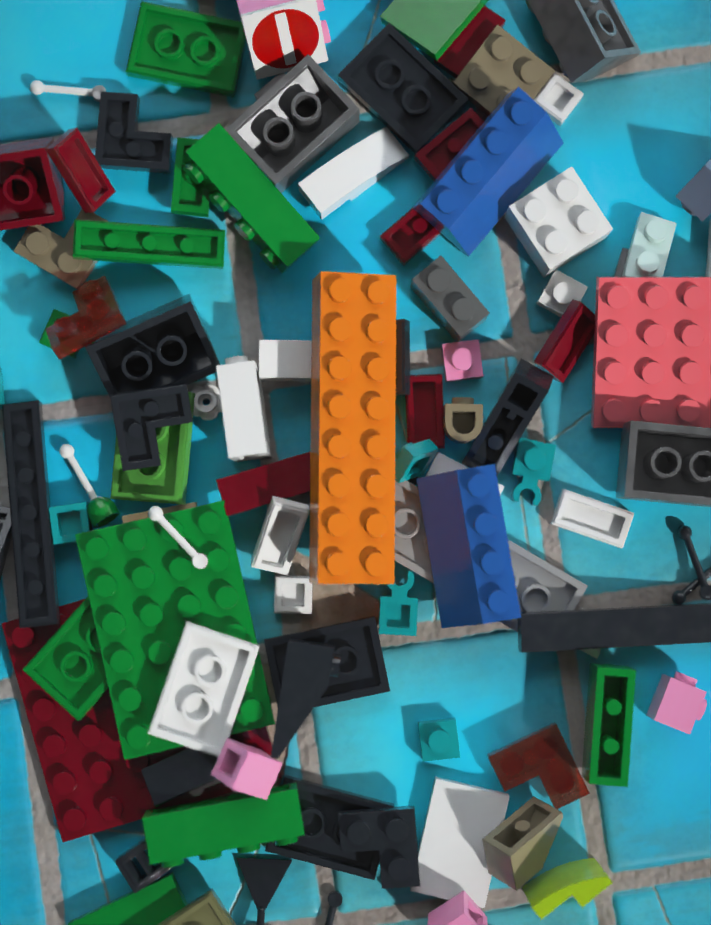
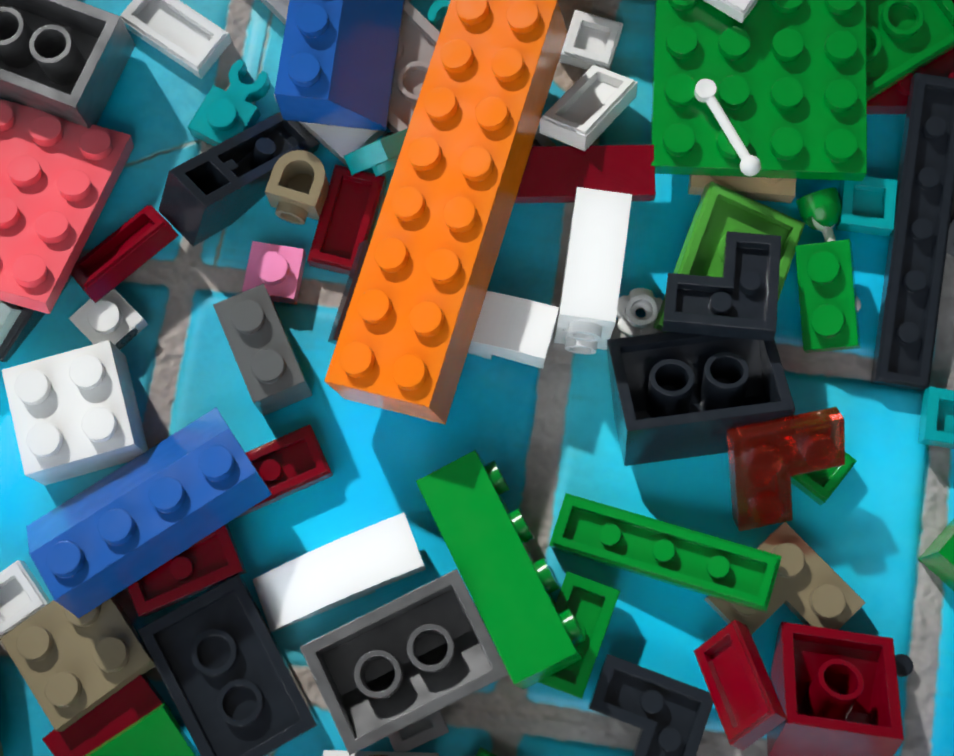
camera: 165 degrees left, 10 degrees down
none -> green plate [795,239,860,353]

